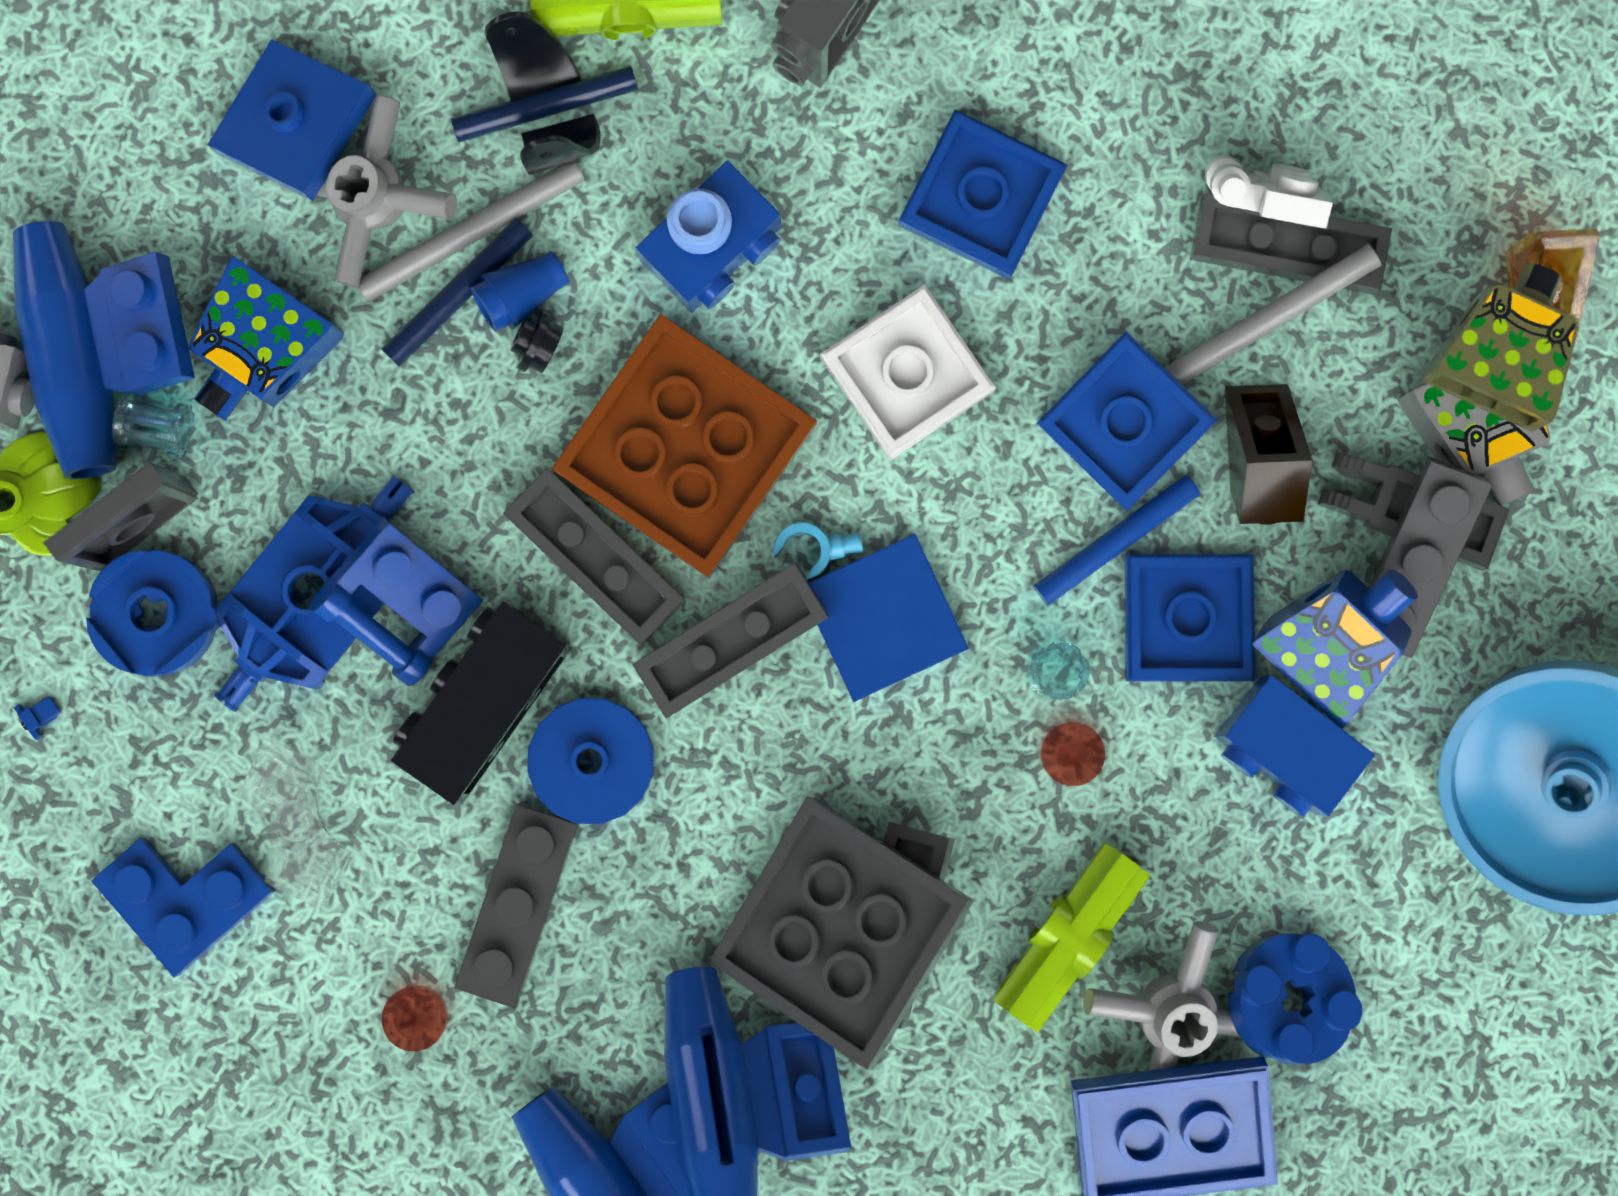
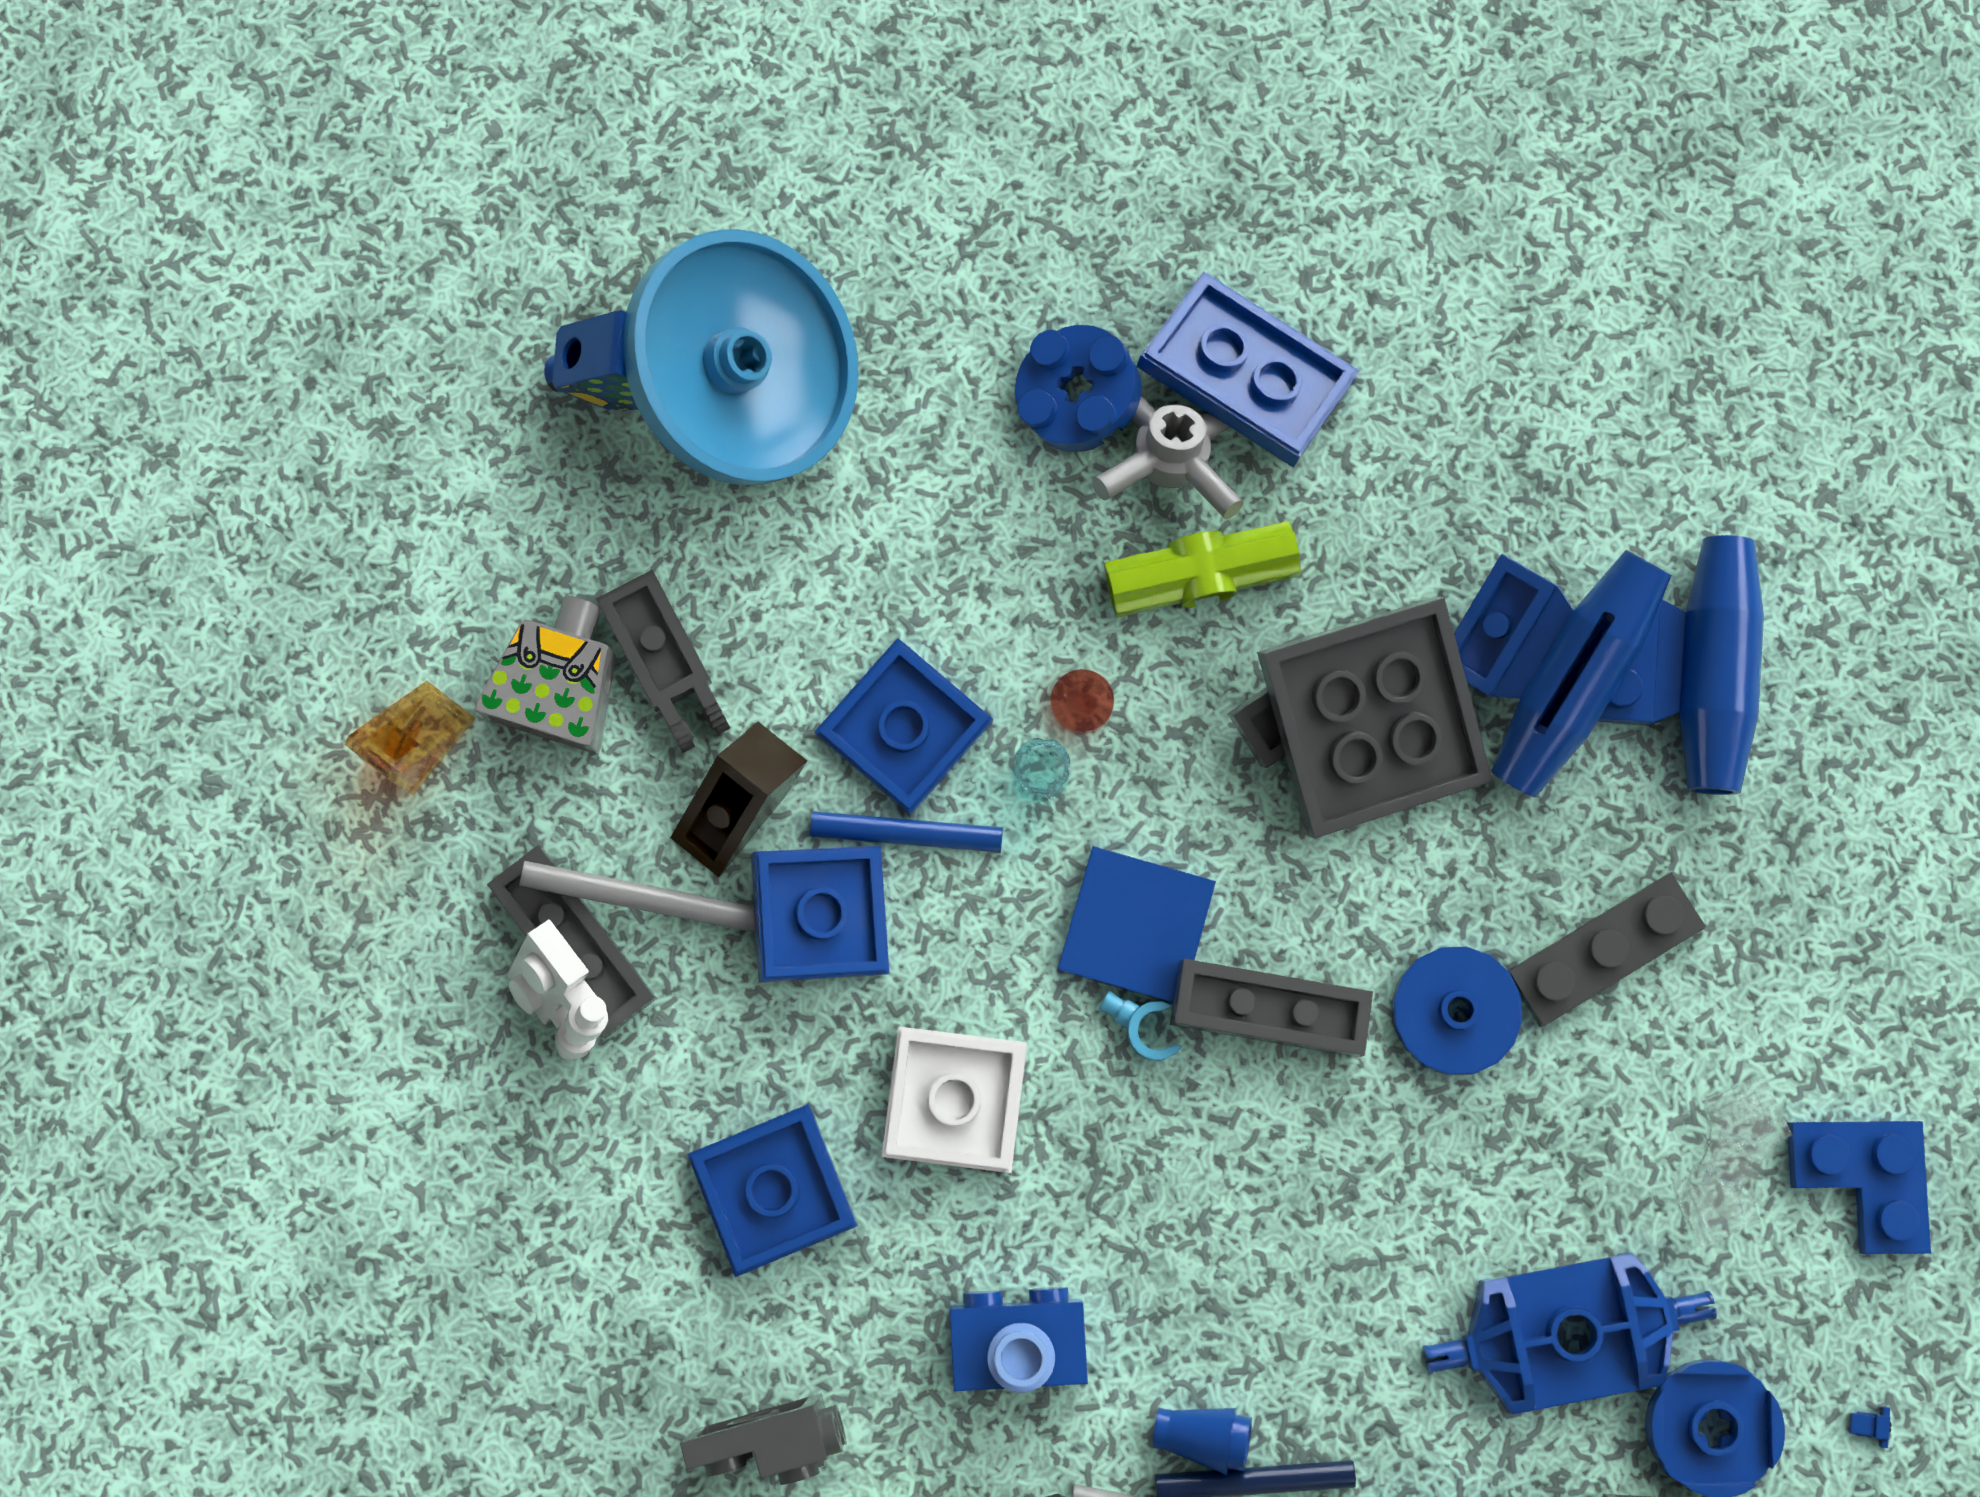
camera: 140 degrees left, 5 degrees down
blue plate [310,517,483,686] -> none
clear red tile [382,985,448,1051] -> none
black brick [390,601,572,805] -> none
dark grey plate [503,468,686,646] -> none
black plate [510,311,564,373] -> none
dark orange plate [552,313,817,579] -> none
blue piece [1214,675,1375,818] -> none
torso [1252,569,1418,728] -> none
dark grey plate [1368,456,1493,658] -> none
olive torso [1420,263,1579,432] -> none

